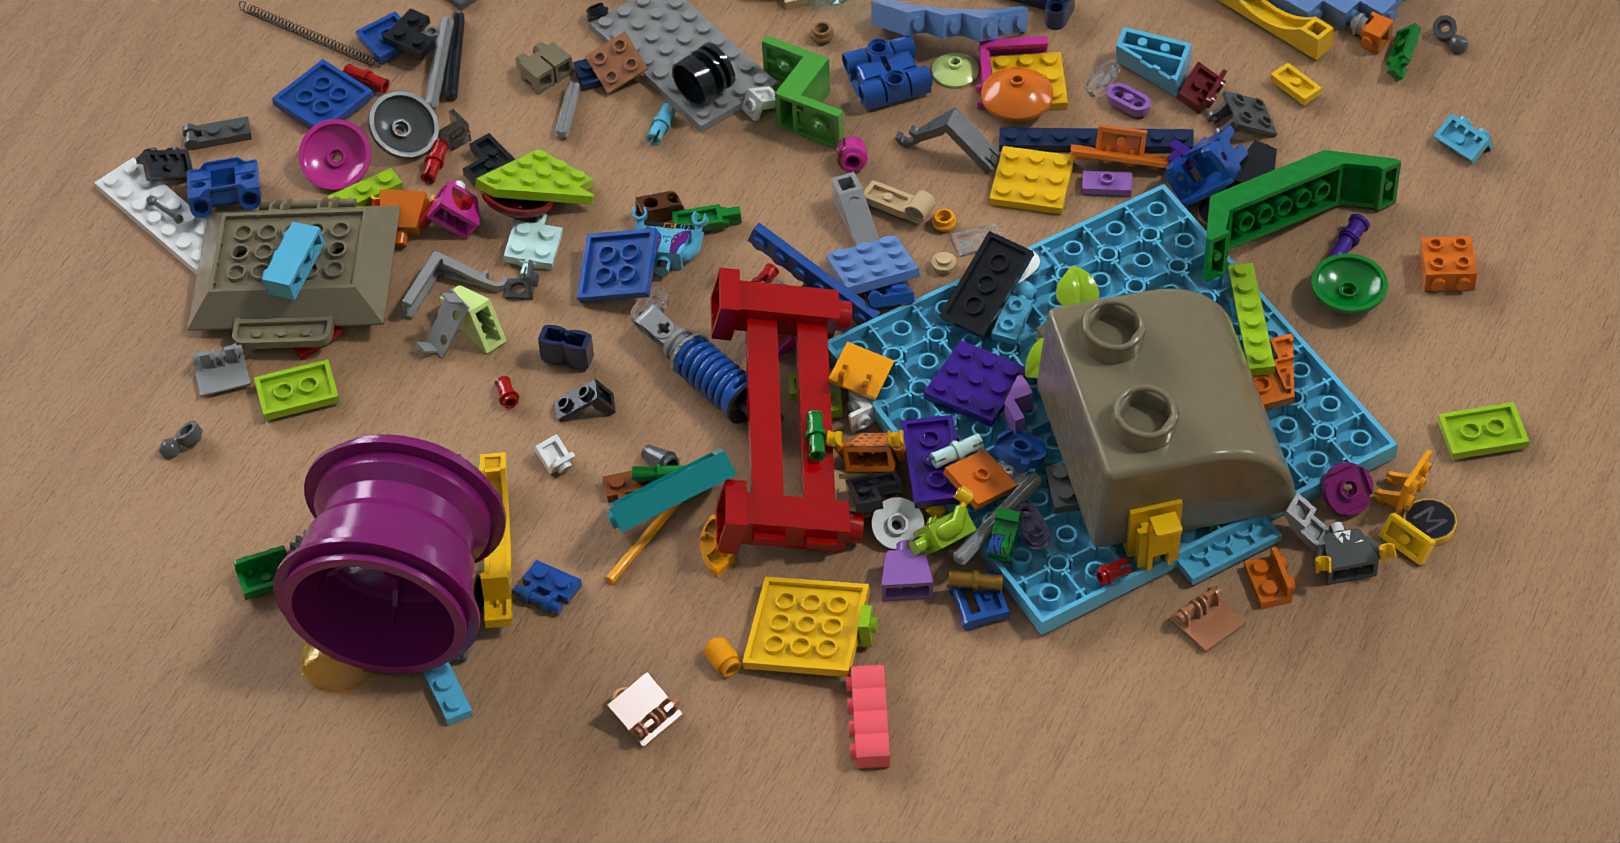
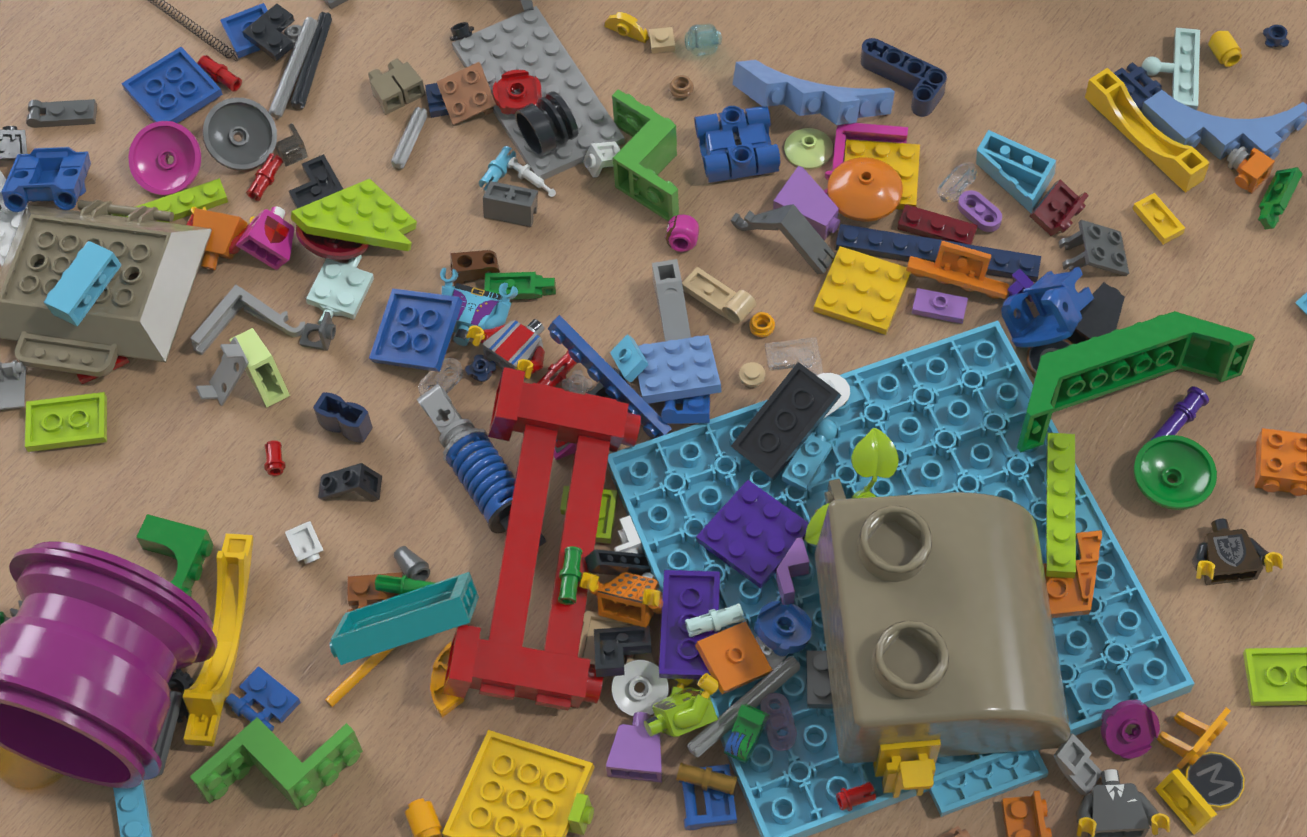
camera: 10 degrees right, 10 degrees up
light orange plate [828,342,894,401] -> none
none -> bright green bracket [190,717,363,810]
none -> dark blue plate [465,354,497,382]
none -> torso [466,319,545,381]
none -> dark grey hinge [483,181,538,227]
none -> red plate [493,70,542,115]
none -> white piece [507,157,556,197]
none -> black piece [585,549,651,576]
none -> medium azure plate [610,334,648,383]
none -> medium lavender slope [773,166,840,240]
none -> dark red plate [897,204,978,245]
none -> torso [1192,518,1283,586]

